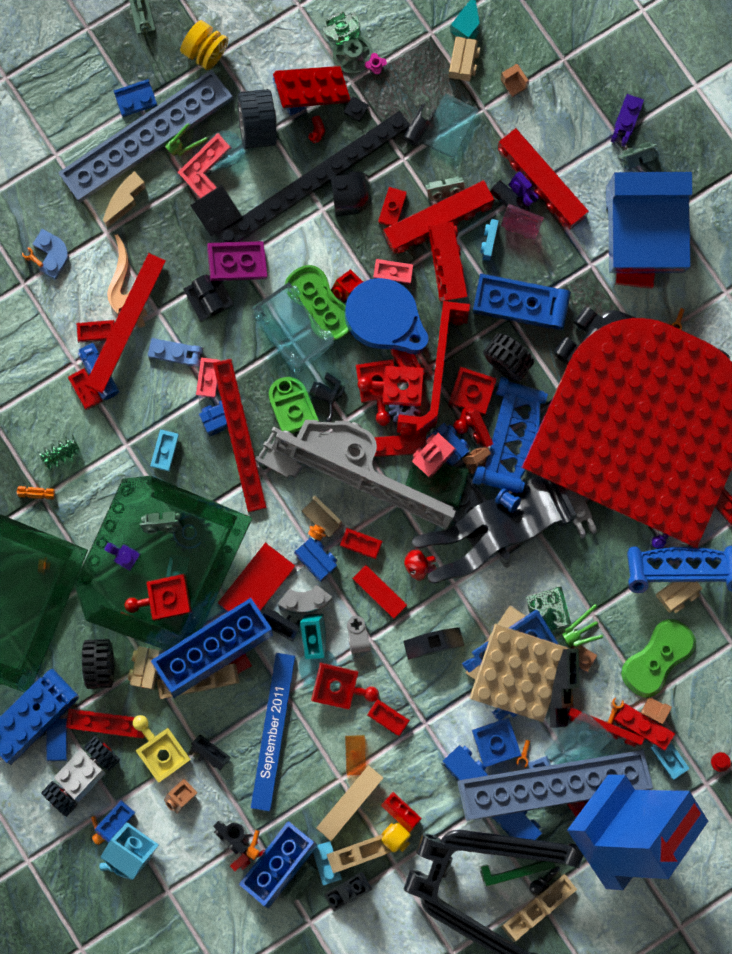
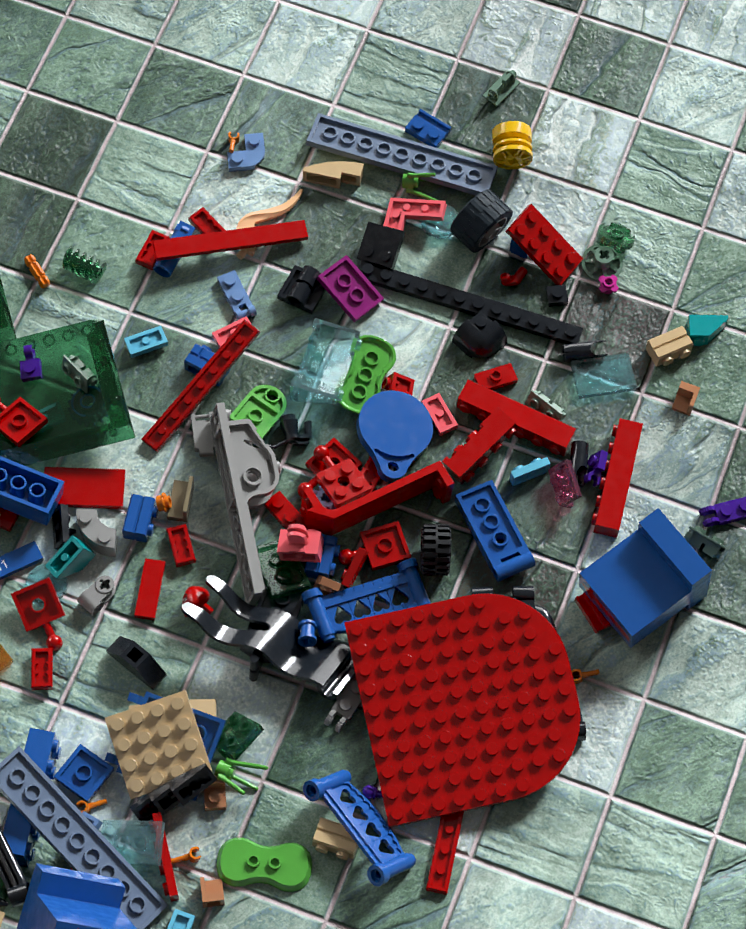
camera: 50 degrees right, 15 degrees down
red plate [614,703,675,751] -> none

